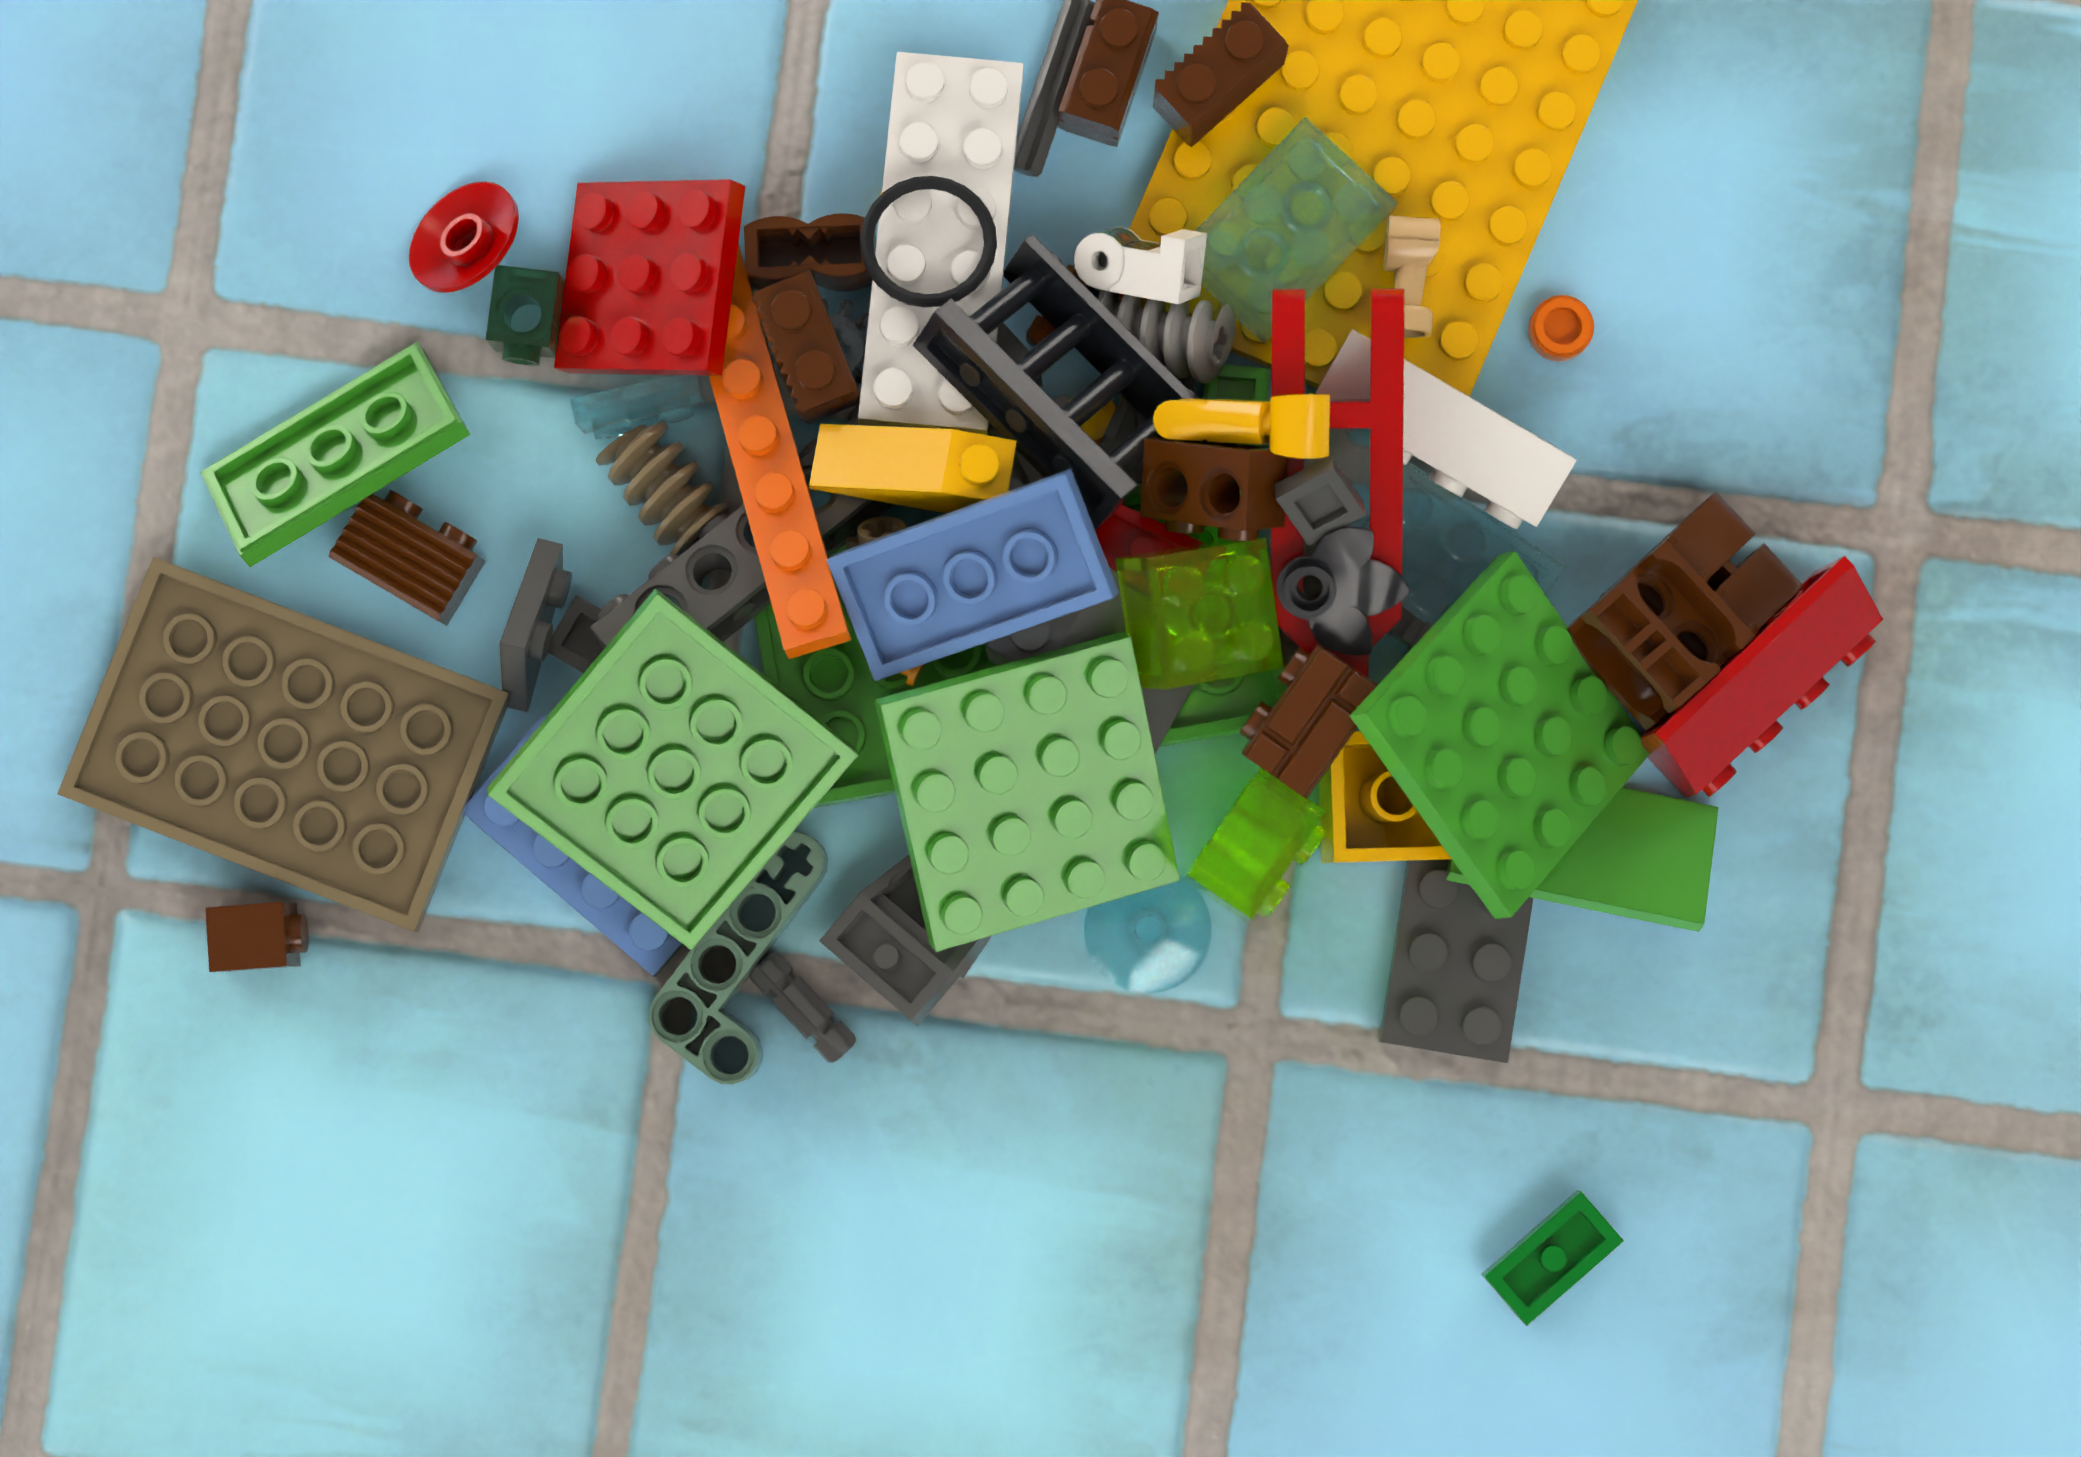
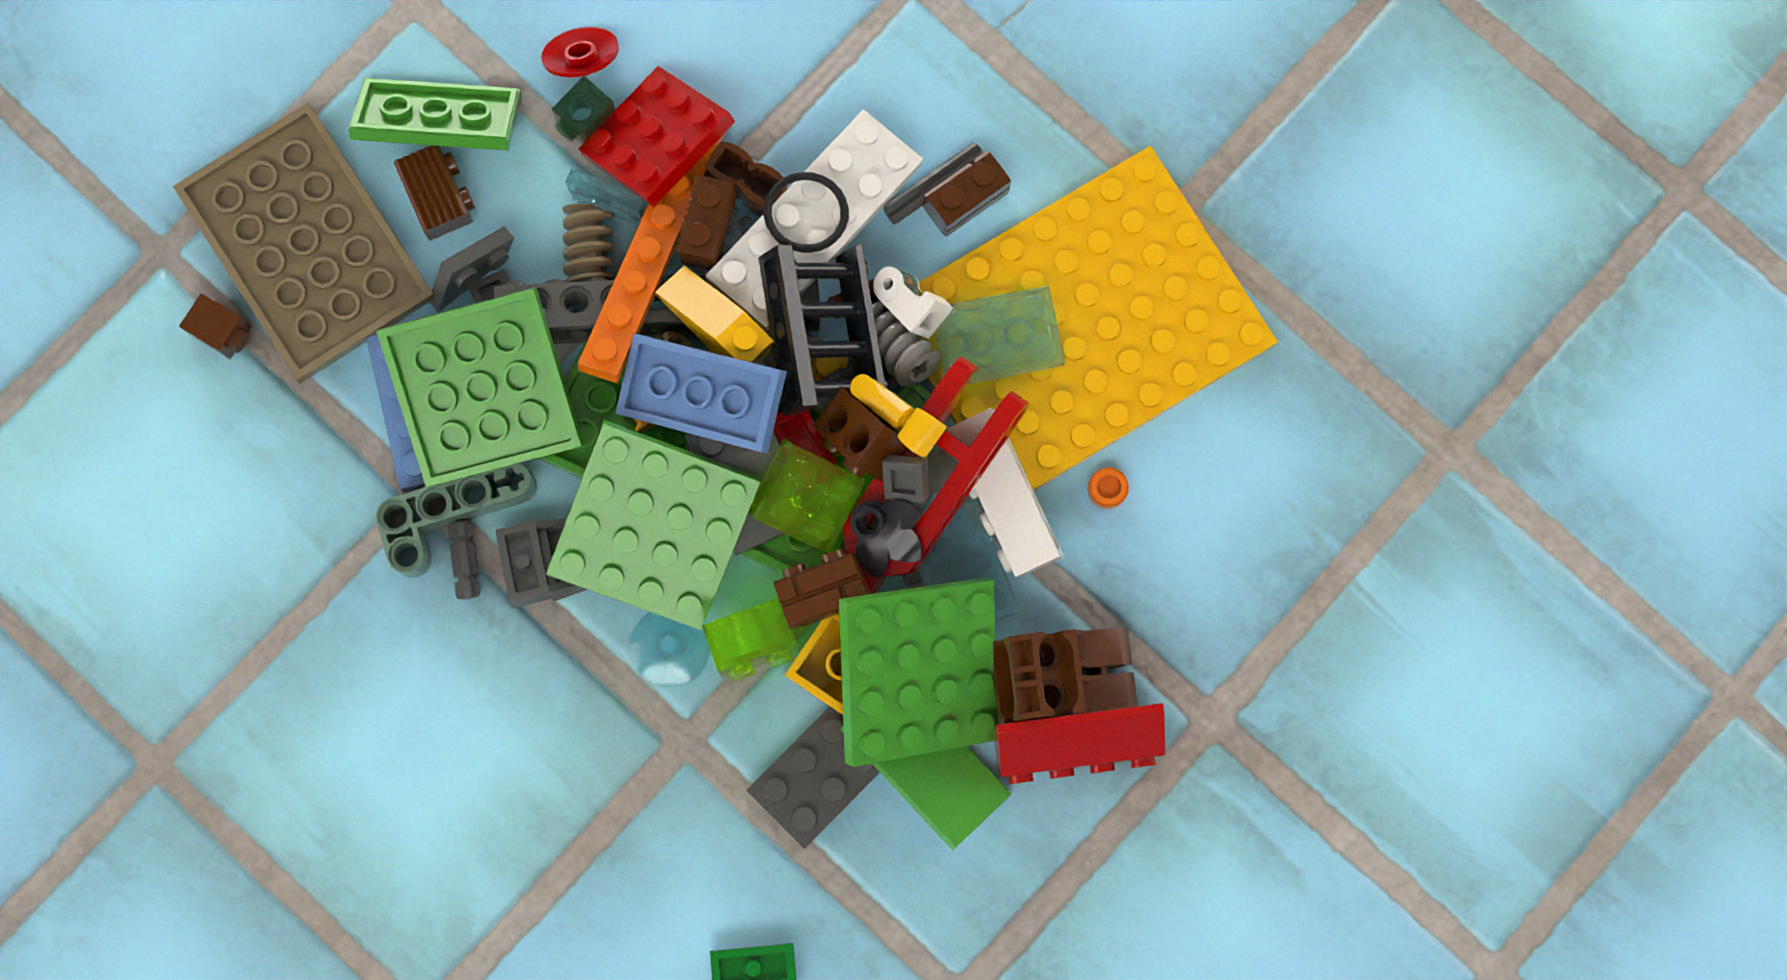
camera: 30 degrees right, 5 degrees down
reddish brown brick [1153,2,1289,148] -> none
tan leg [1383,215,1441,338] -> none

